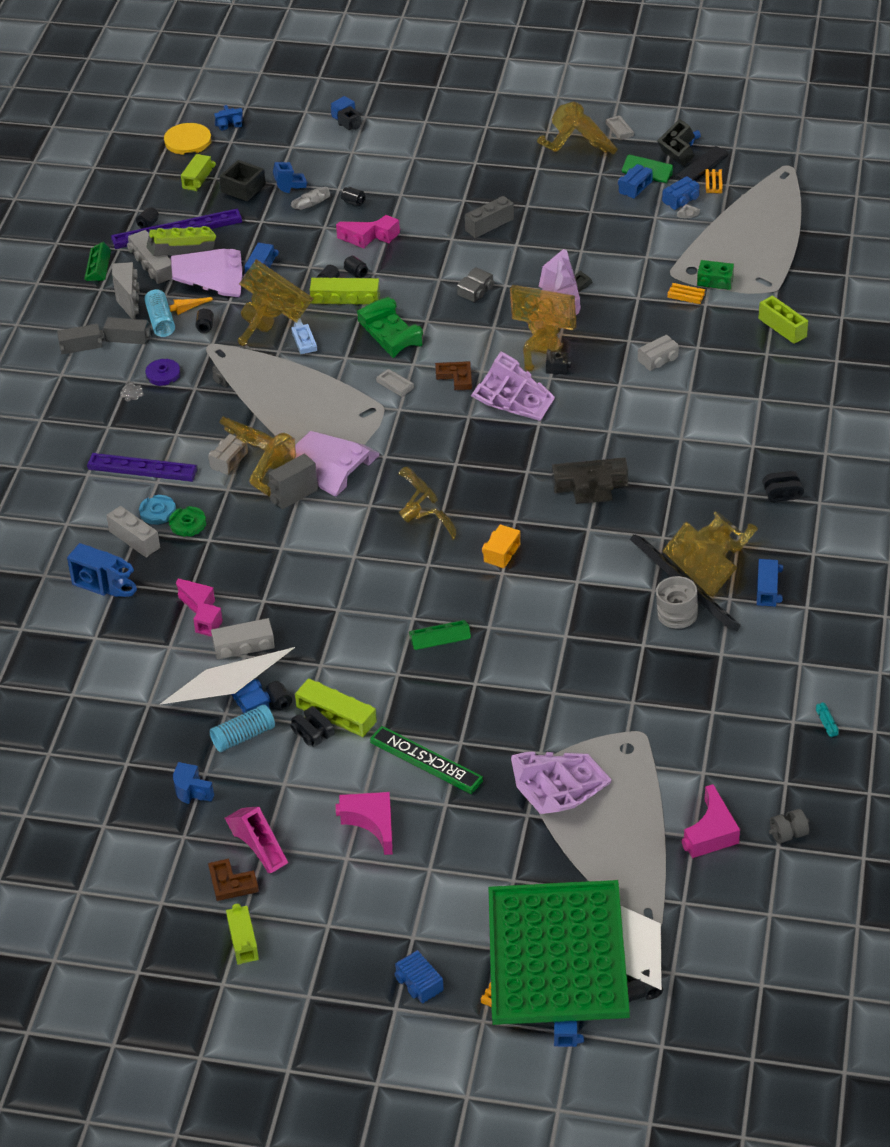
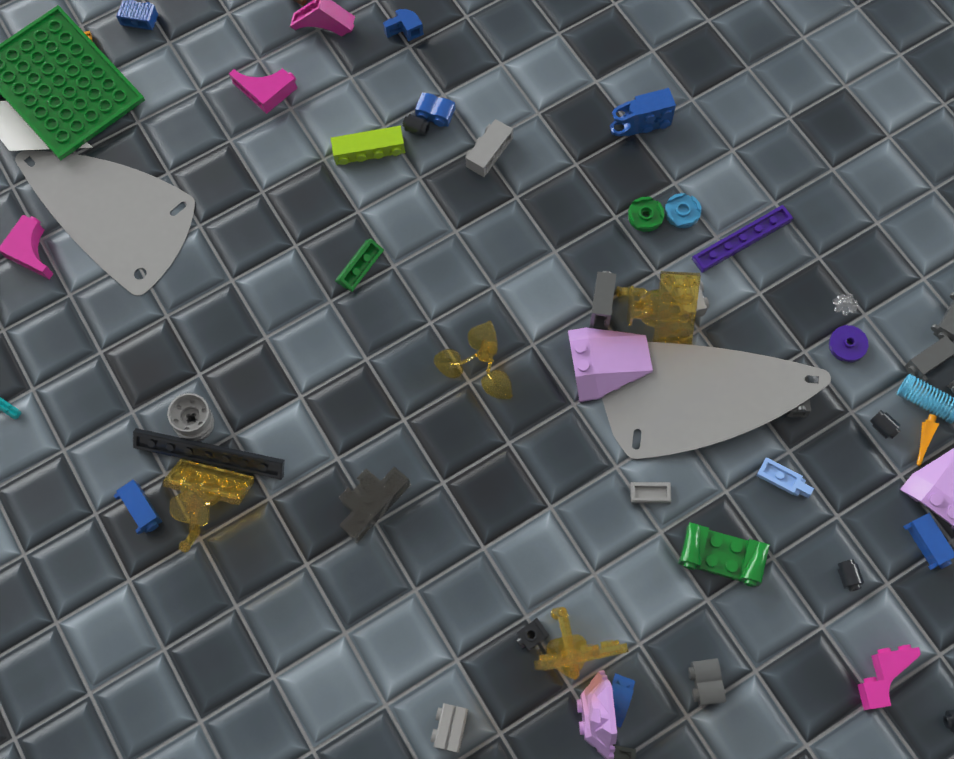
camera: 140 degrees right, 25 degrees up
light grey brick [106,506,160,557] -> none
white sticker [159,647,295,705] -> none
dark pink arch [176,578,223,637] -> none
medium azure piece [210,704,275,752] -> none
clear yellow plate [238,259,314,346] -> none
black brick [290,706,335,747] -> none
lime brick [310,278,380,304] -> none
black brick [344,255,368,278] -> none
tile [370,726,483,795] -> none
reddish brown plate [435,361,472,390] -> none
lavender wedge [471,351,555,421] -> none
light orange piece [482,524,521,568] -> none
lavender wedge [511,752,612,814] -> none
black brick [762,471,804,502] -> none

